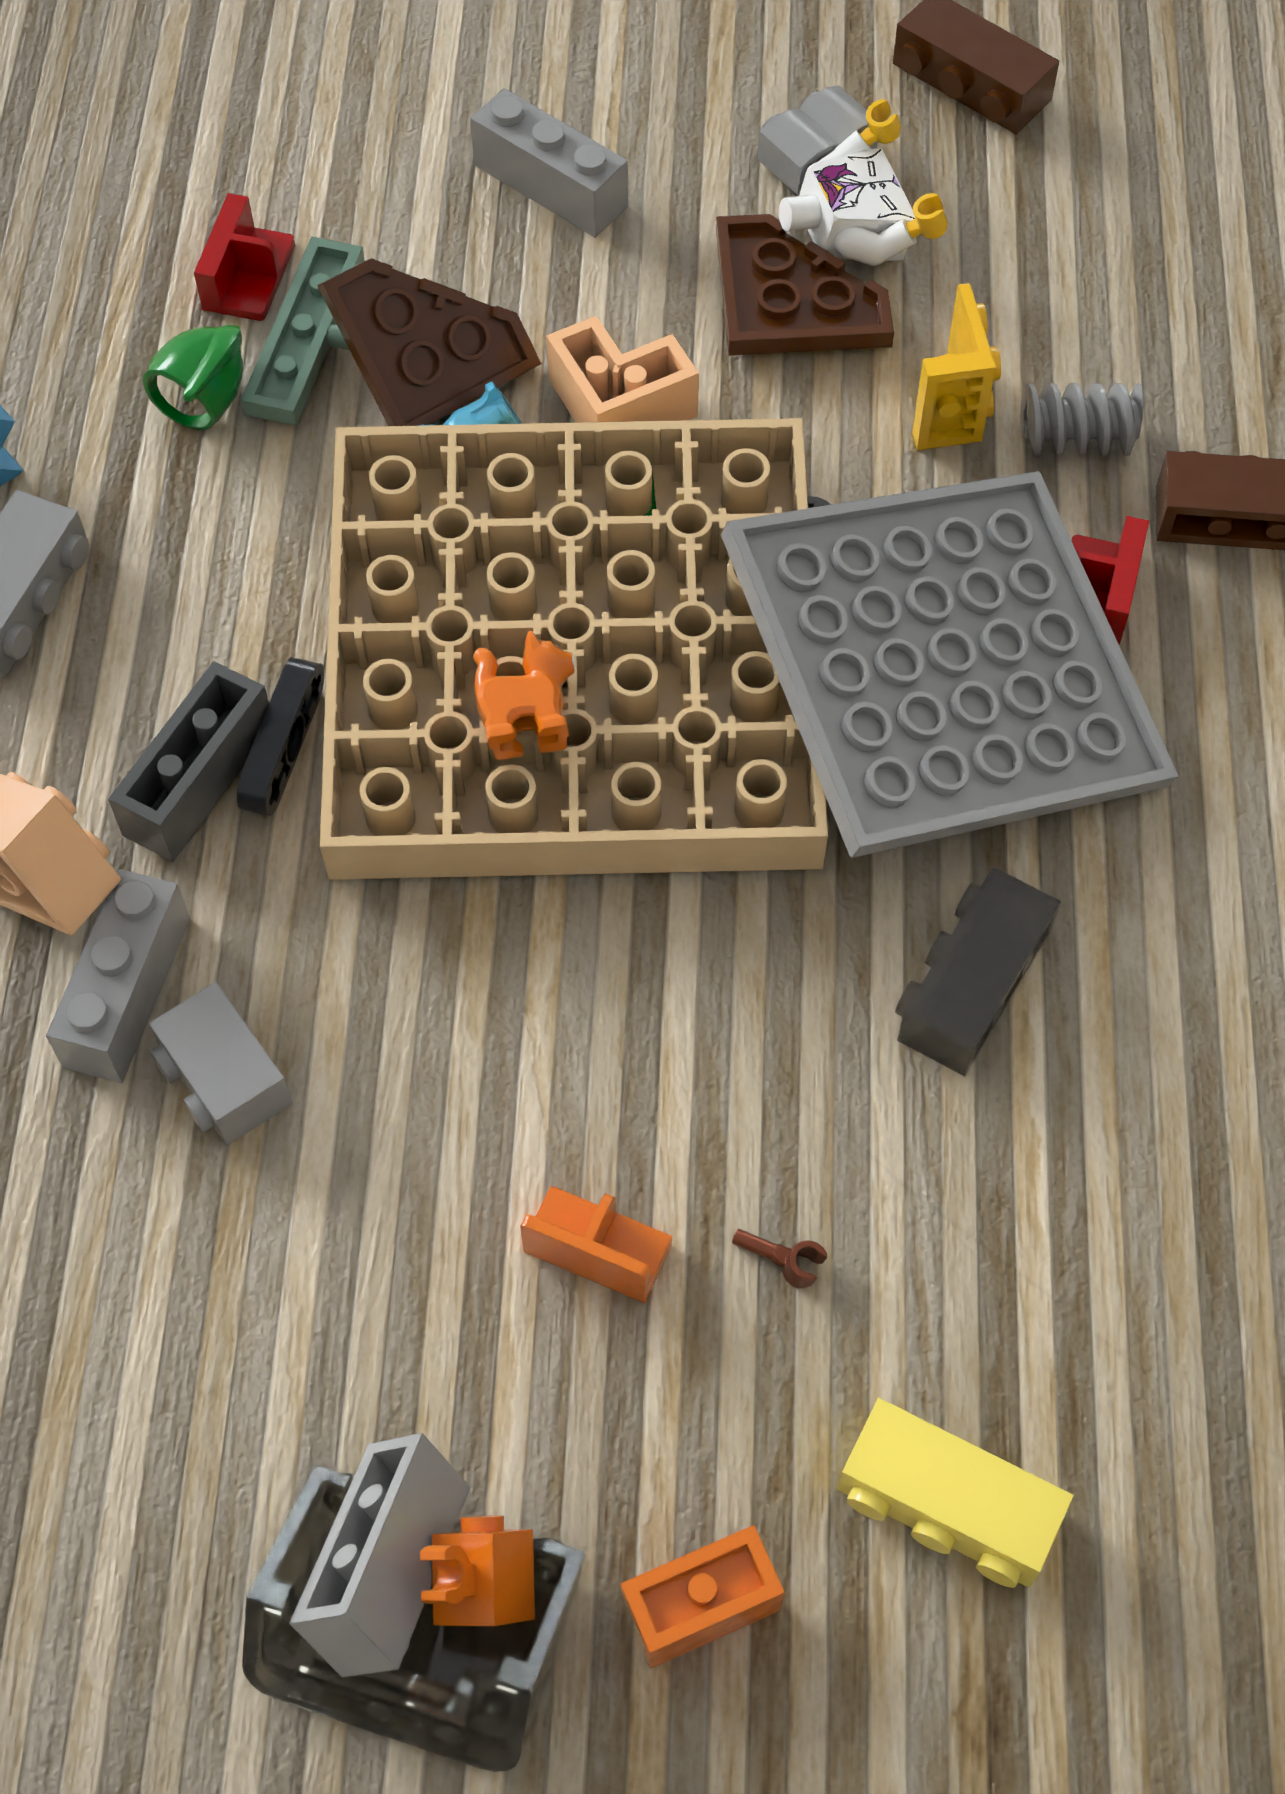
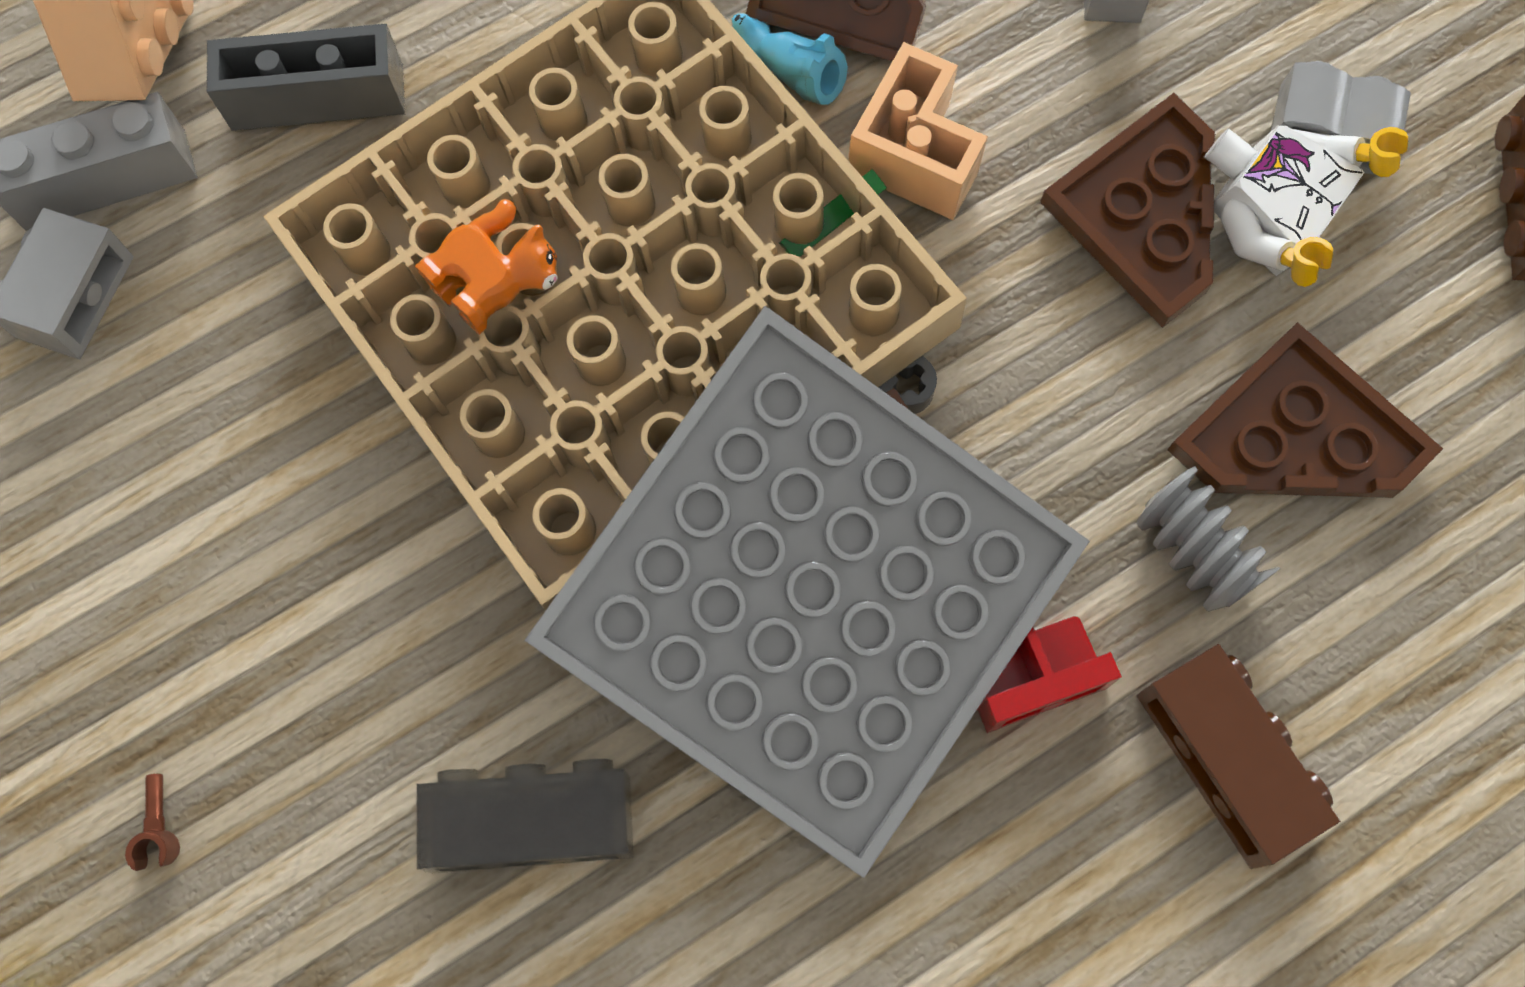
camera: 55 degrees right, 10 degrees up
black beam [237,657,324,816] -> none
orange panel [520,1186,672,1304] -> none
yellow bracket [912,283,1001,451] -> none
none -> reddish brown plate [1167,322,1443,498]

